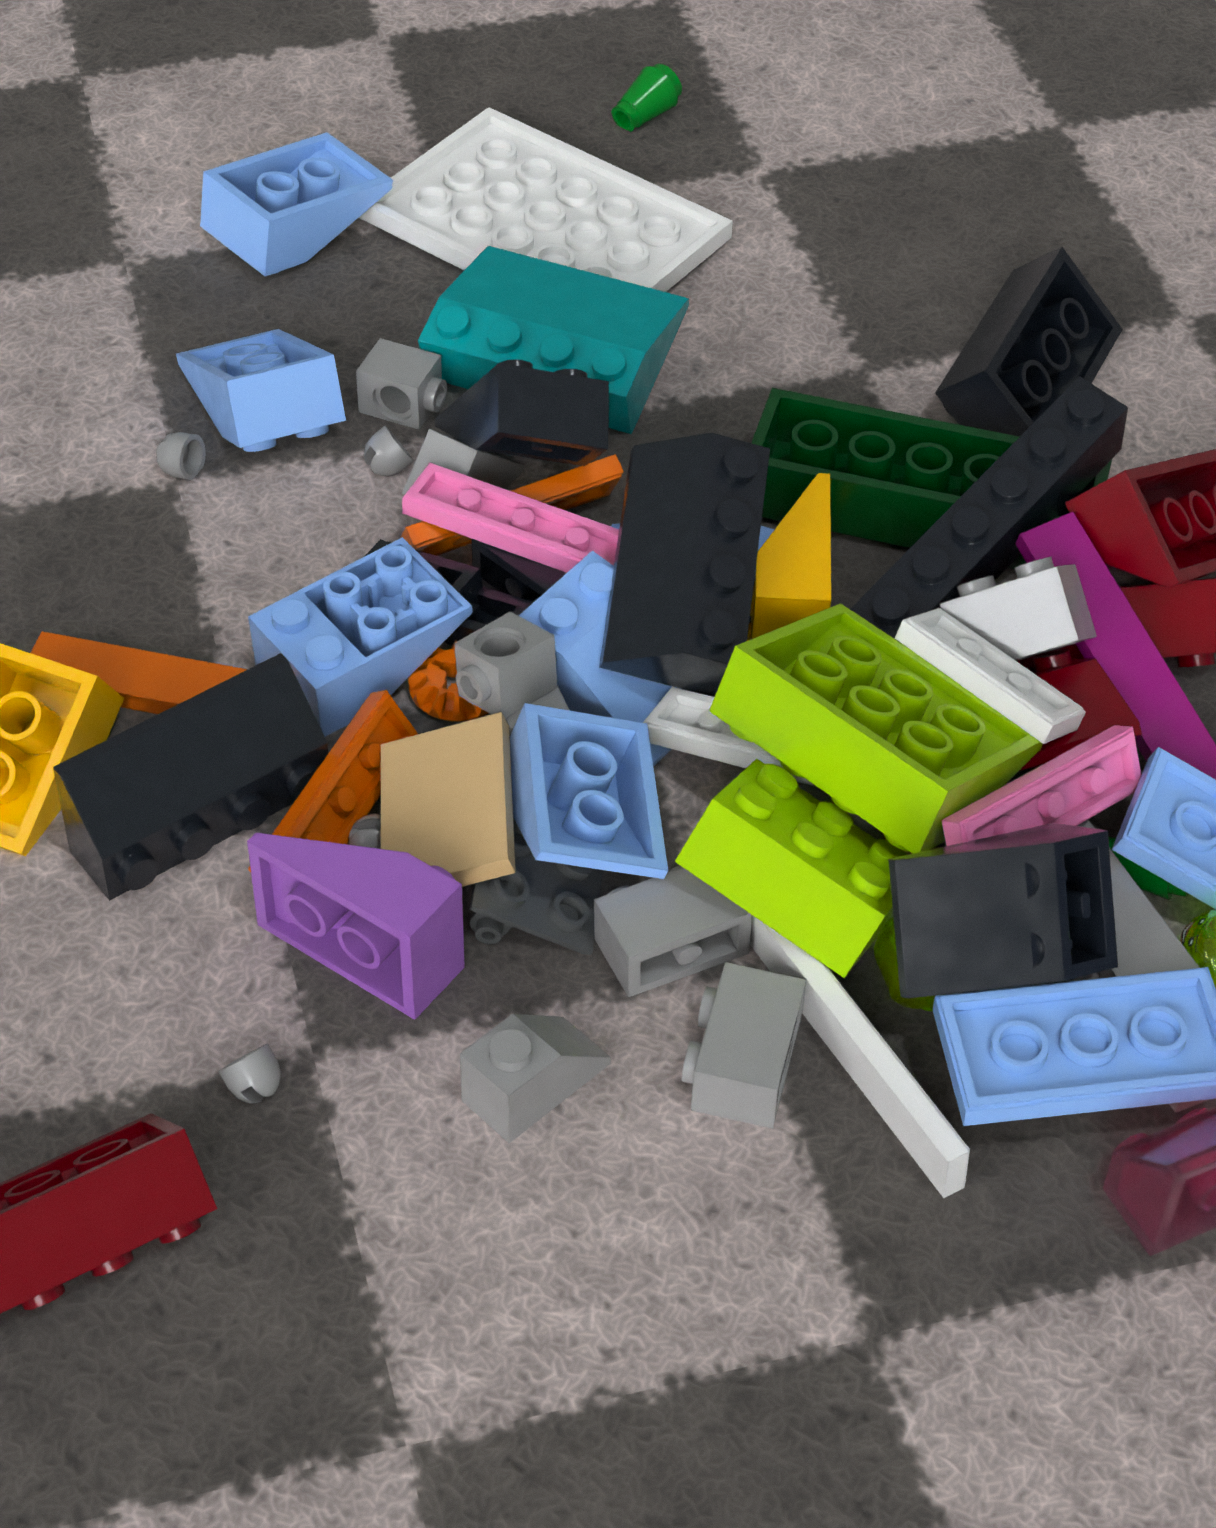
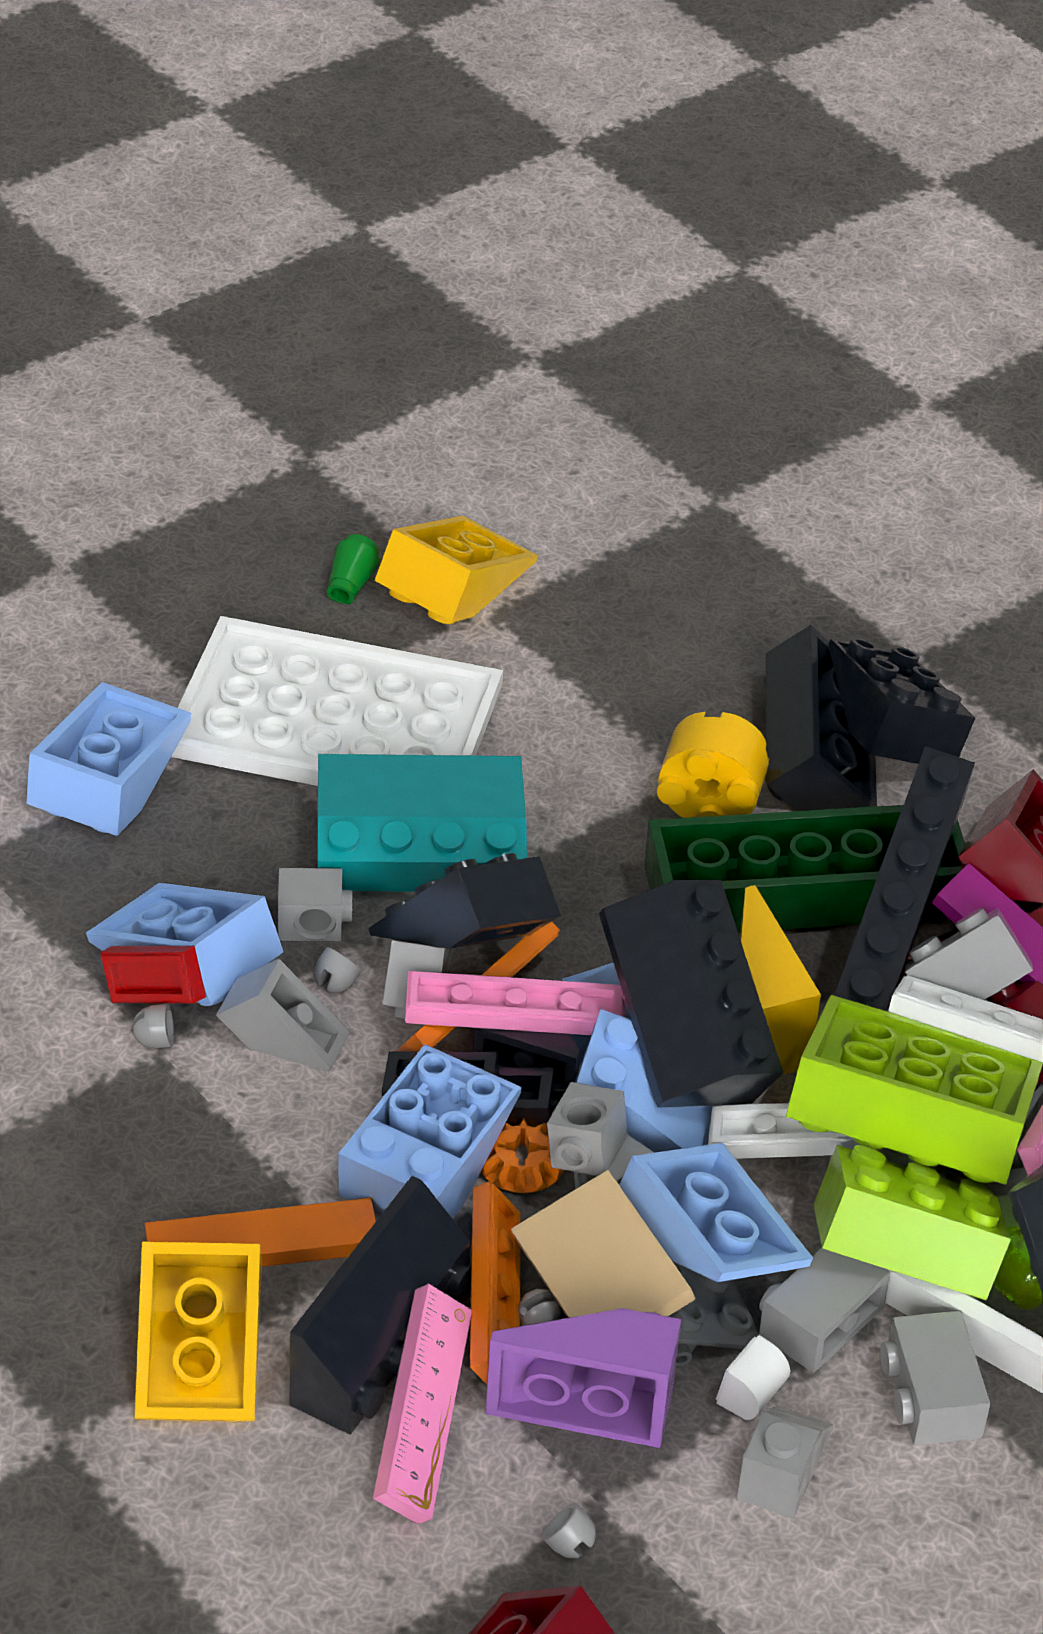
camera: 25 degrees left, 5 degrees down
none -> red tile [100,946,206,1003]
none -> light grey slope [216,959,350,1071]
none -> bright pink tile [373,1284,472,1524]
none -> yellow slope [375,515,539,624]
none -> yellow brick [657,712,769,818]
none -> white brick [716,1335,790,1420]
none -> black slope [828,637,975,764]

